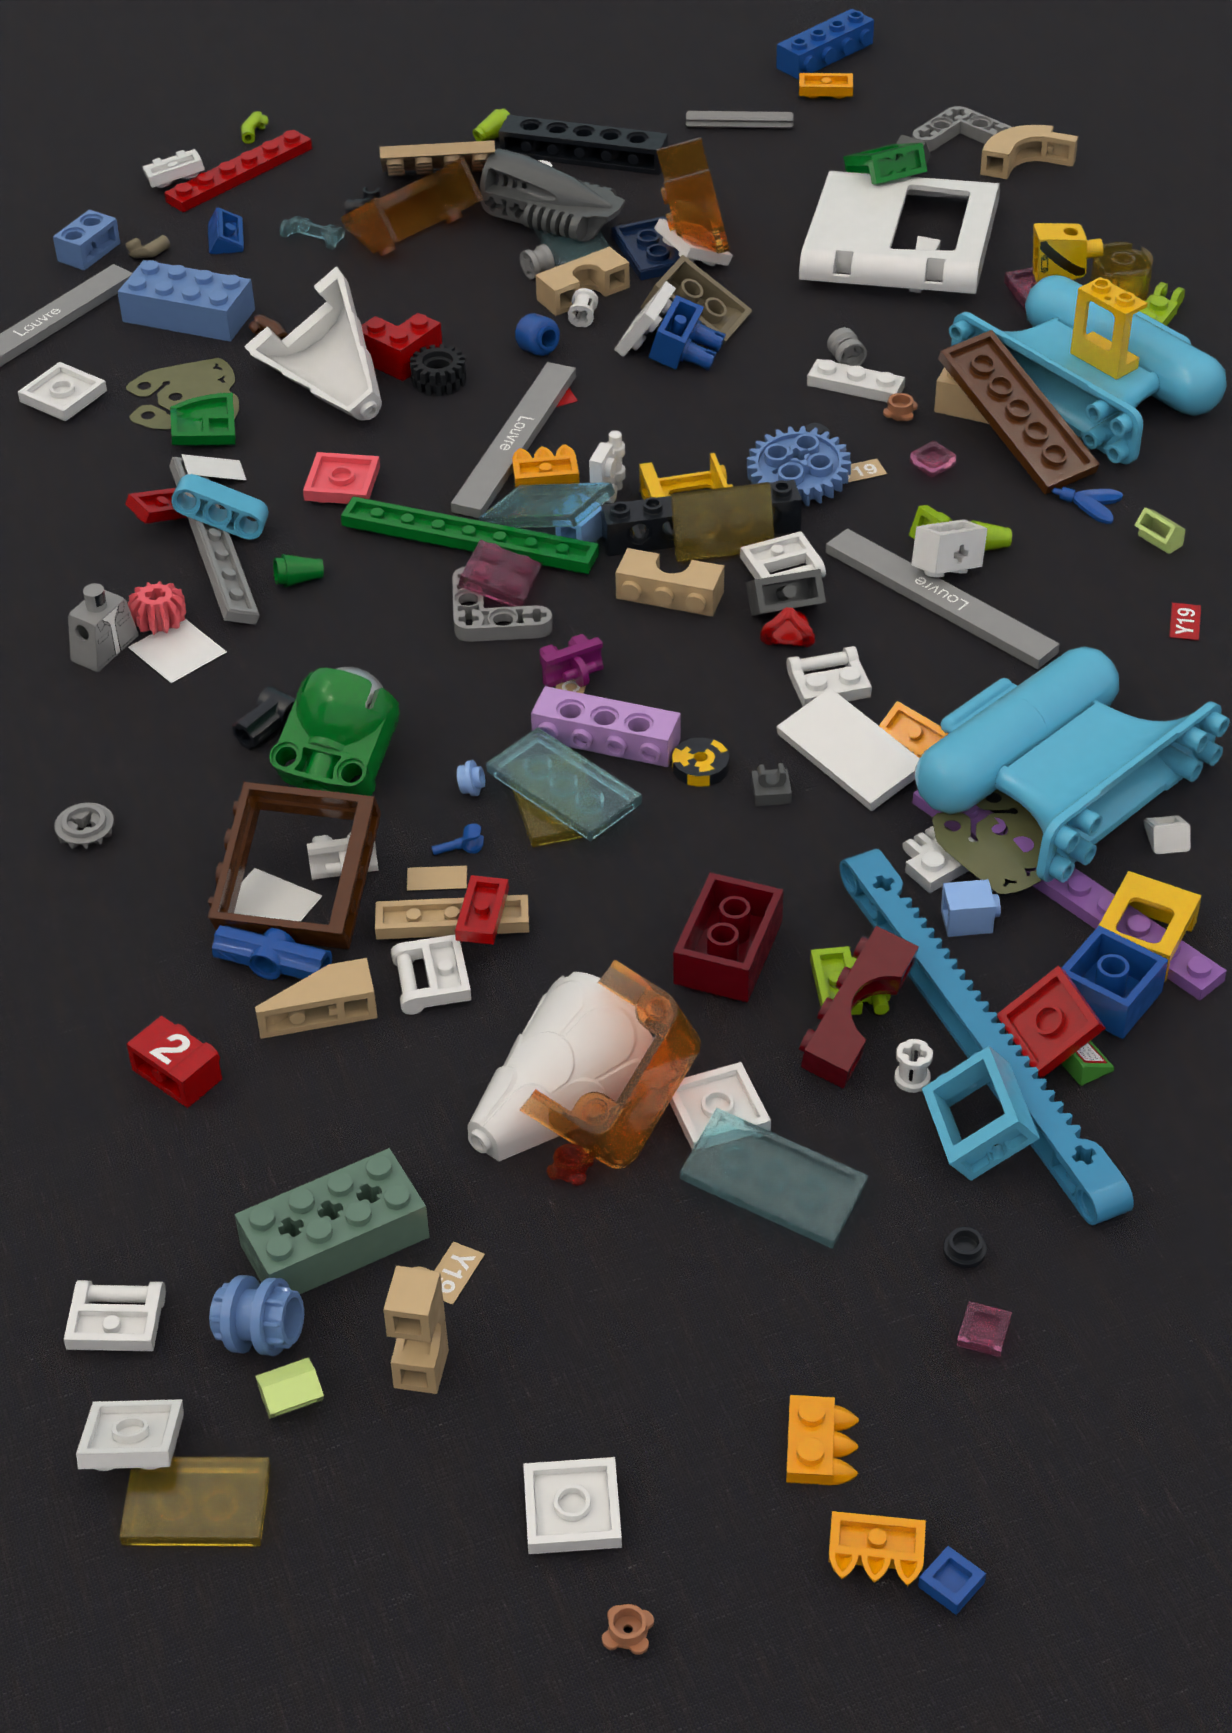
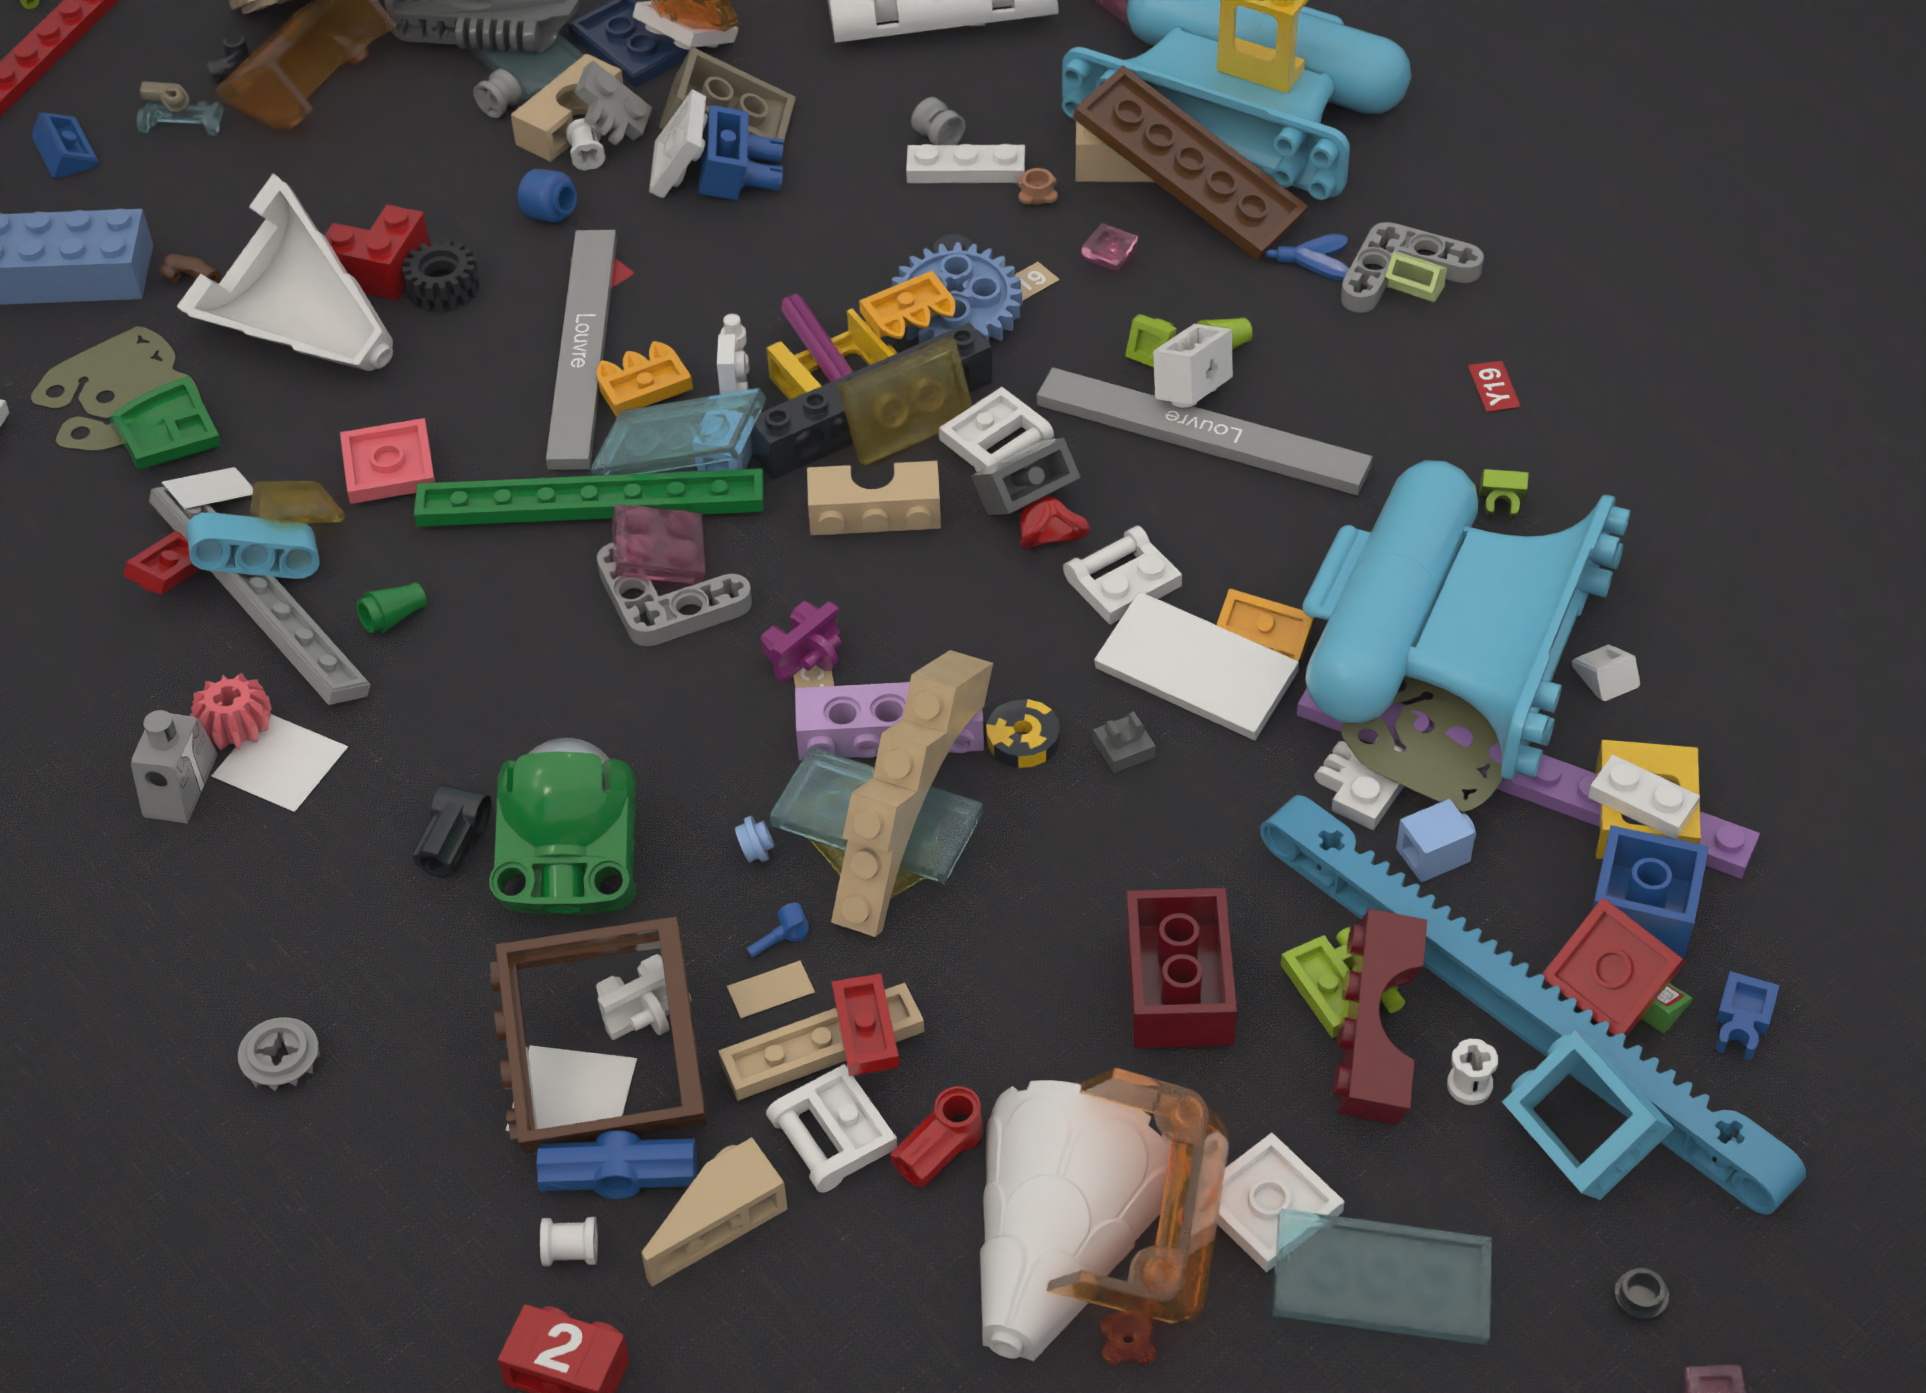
camera: 20 degrees left, 5 degrees up
none -> dark tan arm [141,81,189,113]
none -> clear yellow slope [250,481,345,524]
none -> white bush [540,1217,598,1266]
none -> light grey hinge [574,60,652,145]
none -> magenta axle [781,294,853,382]
none -> tan arch [831,650,993,937]
none -> light orange plate [859,271,956,339]
none -> red piece [890,1086,984,1188]
none -> light grey beam [1341,222,1484,313]
none -> lime tile [1479,469,1528,517]
none -> white plate [1588,754,1700,839]
none -> blue plate [1716,971,1780,1061]

